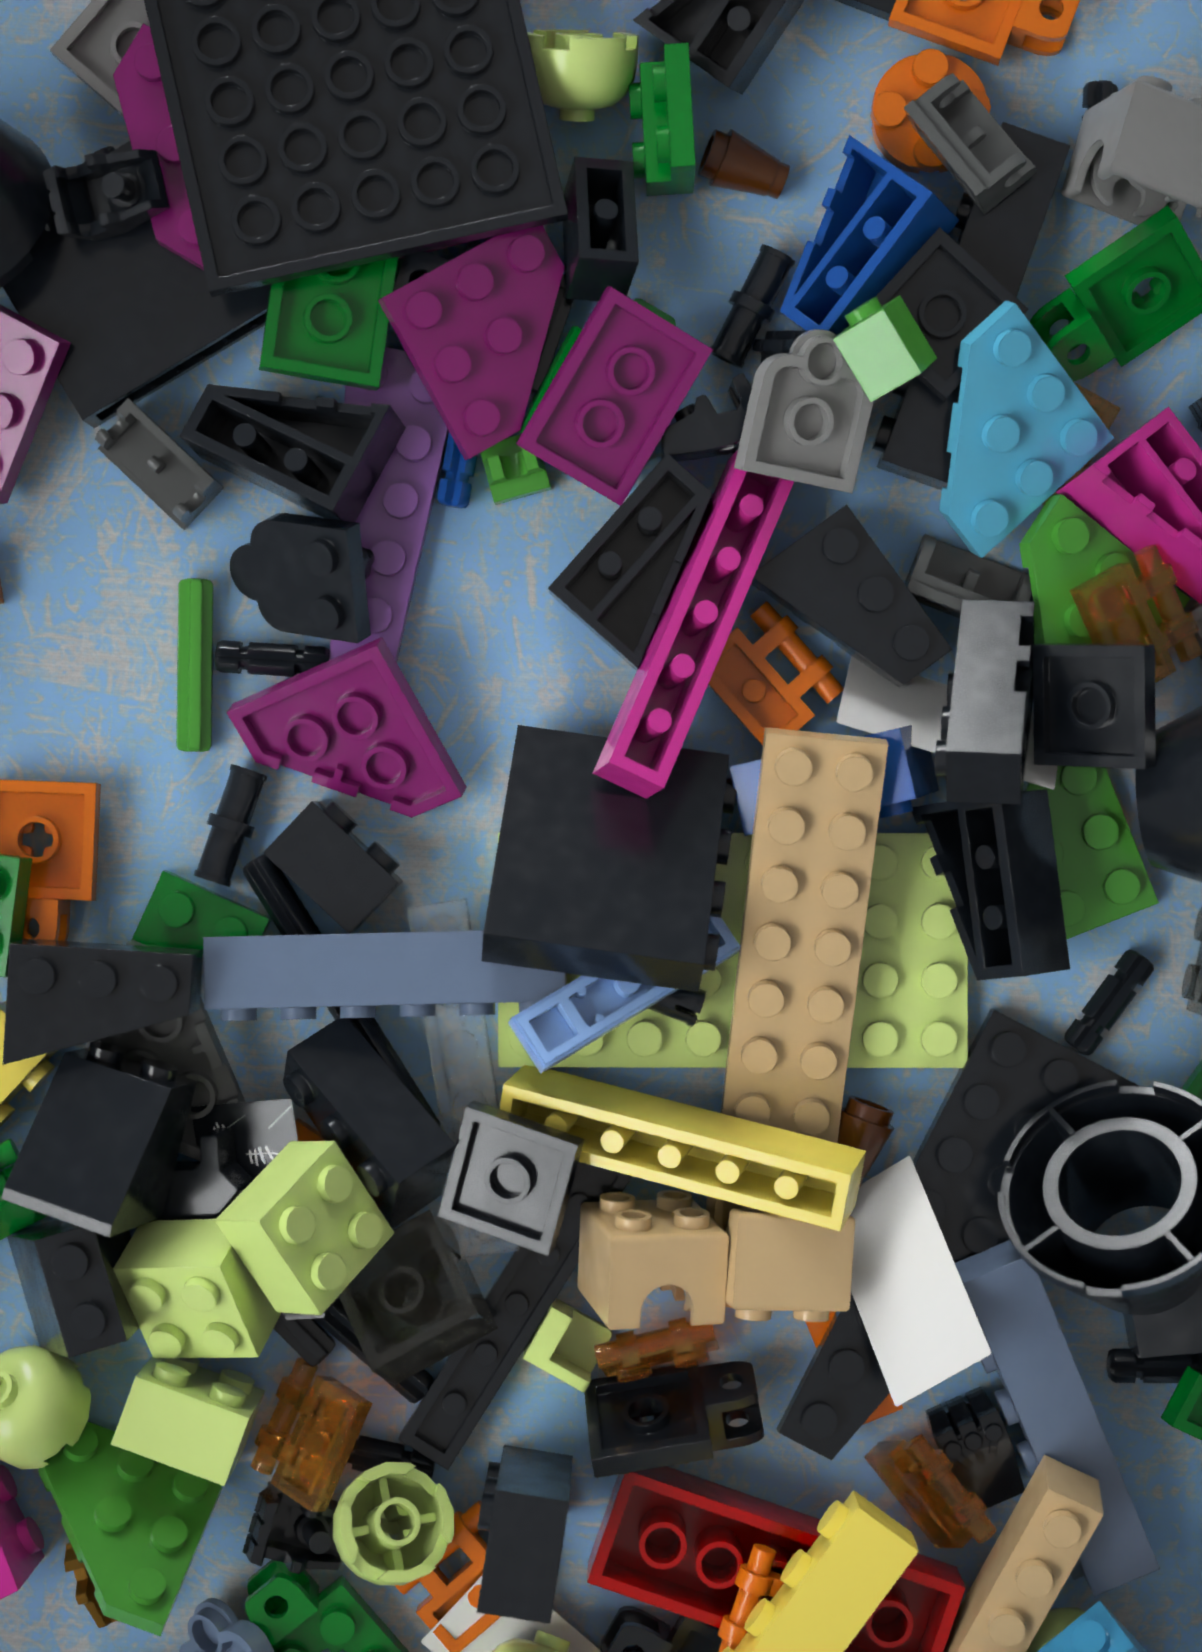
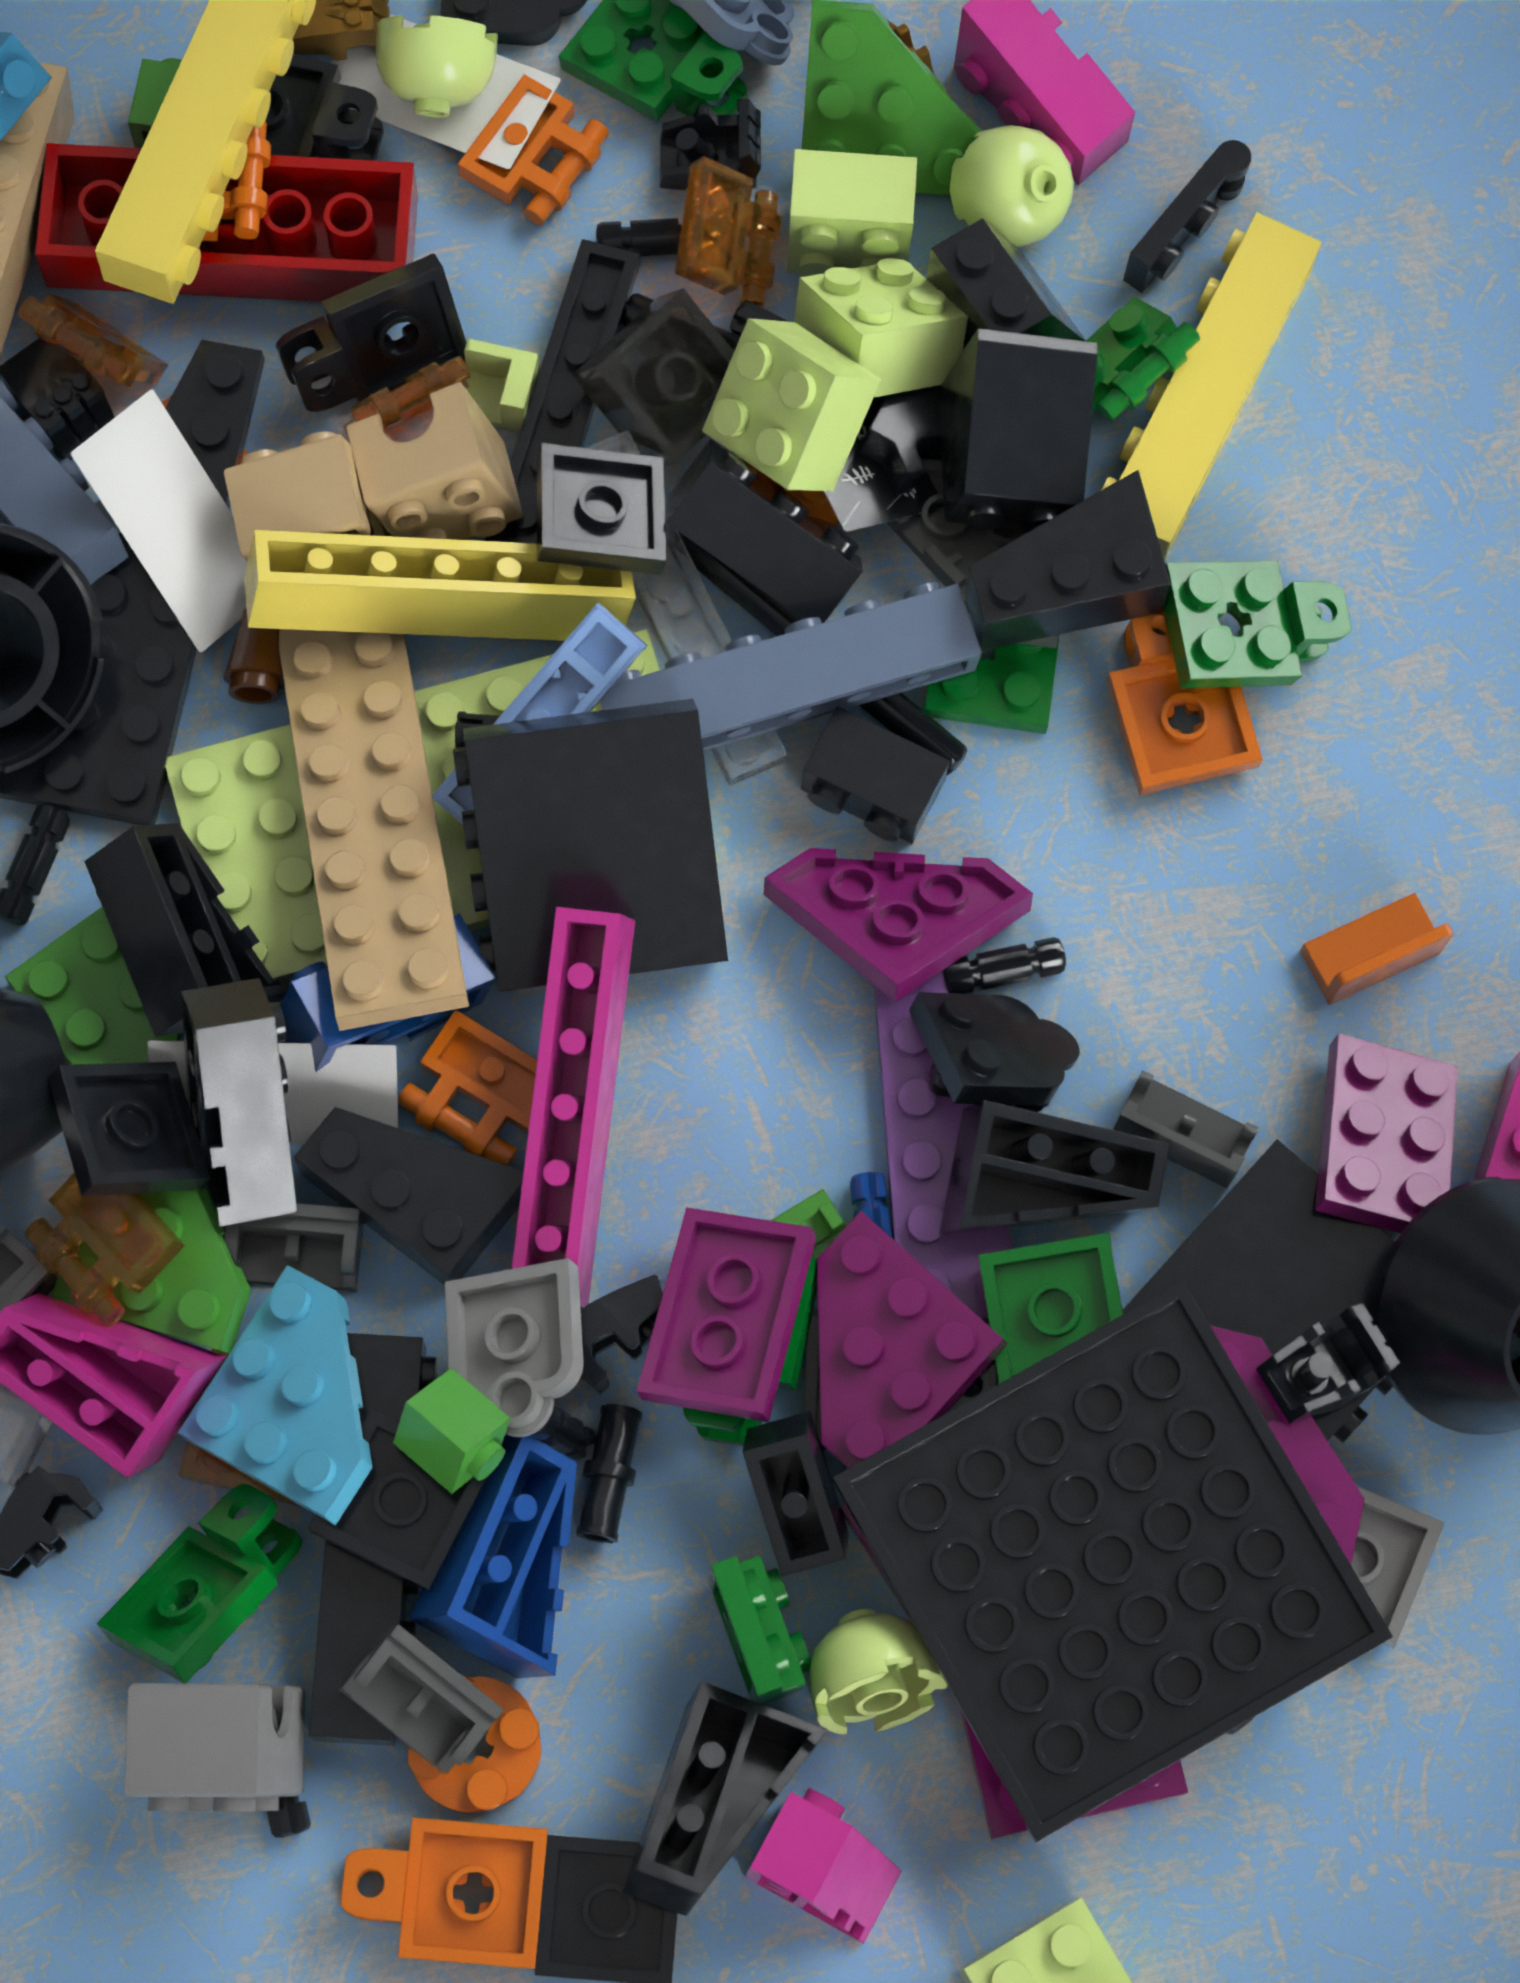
camera: 160 degrees right, 15 degrees down
bright green axle [176,578,214,752] -> none
black pin [194,764,268,887] -> none
yellowish green cylinder [333,1462,454,1585] -> none
black wedge [477,1445,573,1624] -> none
black wedge [548,453,712,671] -> none
reddish brown cone [698,129,790,199] -> none

